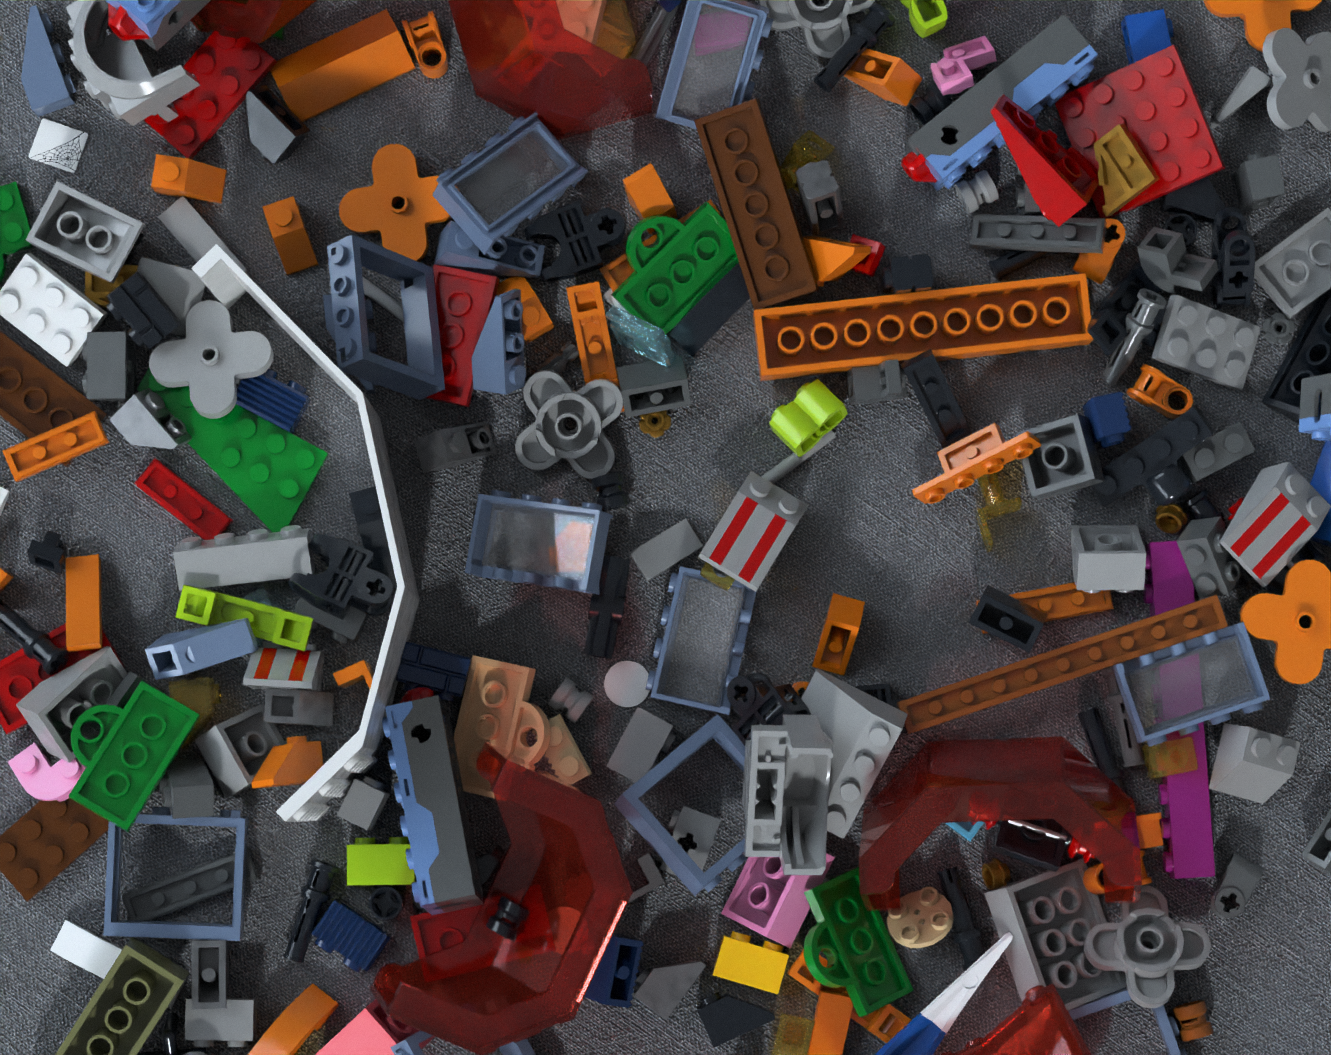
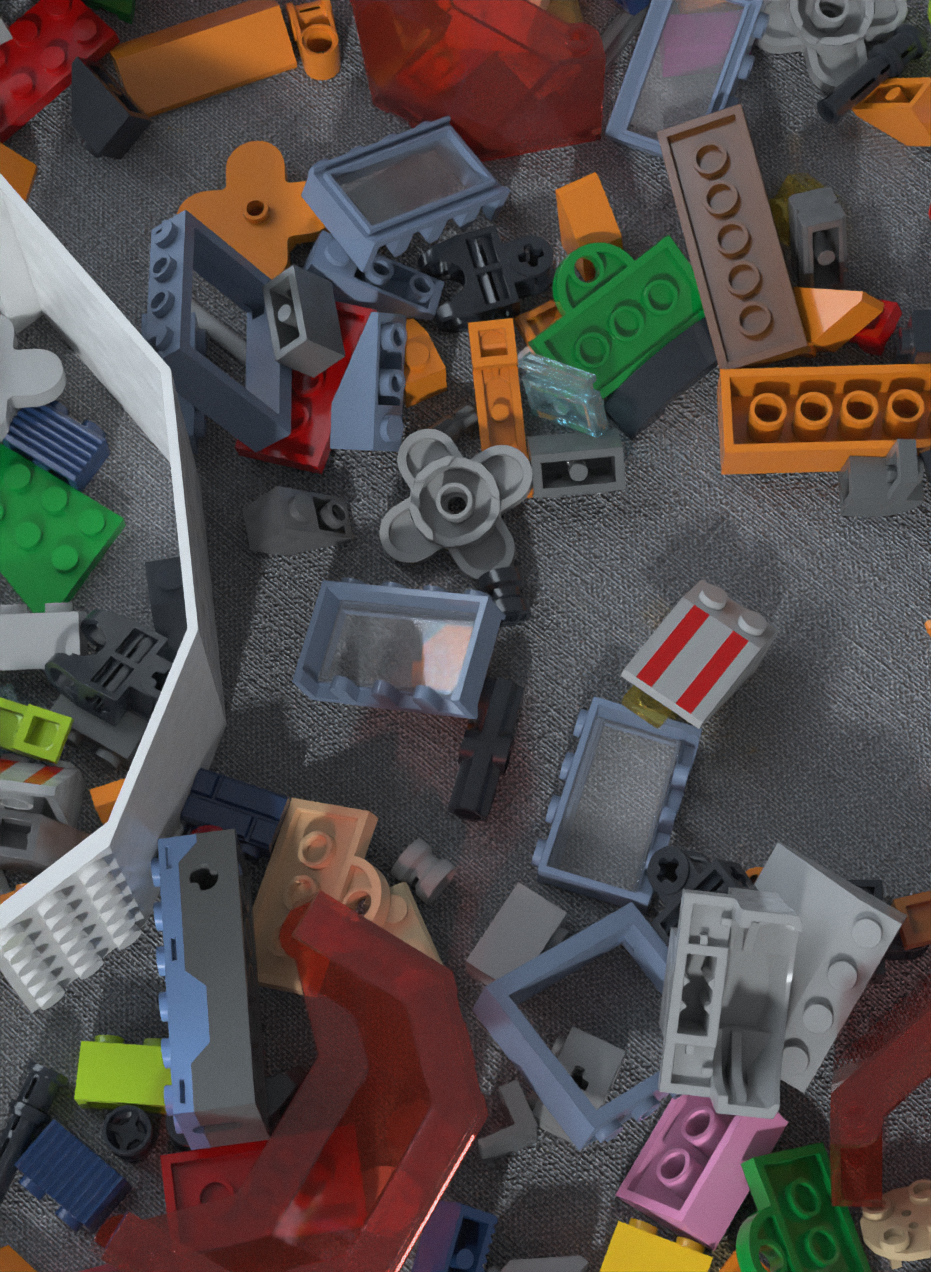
camera: 10 degrees right, 15 degrees down
orange slope [262,196,319,276] -> none
light grey brick [337,776,390,830] -> none
black wheel [485,895,531,942] -> none
white sticker [604,661,650,707] -> none
light grey slope [629,518,703,582] -> none
pearl gold plate [638,410,671,438] -> none
light grey bar [761,430,836,484] -> none
lime brick [769,379,848,457] -> none
orange slope [812,593,865,676] -> none
none -> dark grey brick [262,264,346,378]

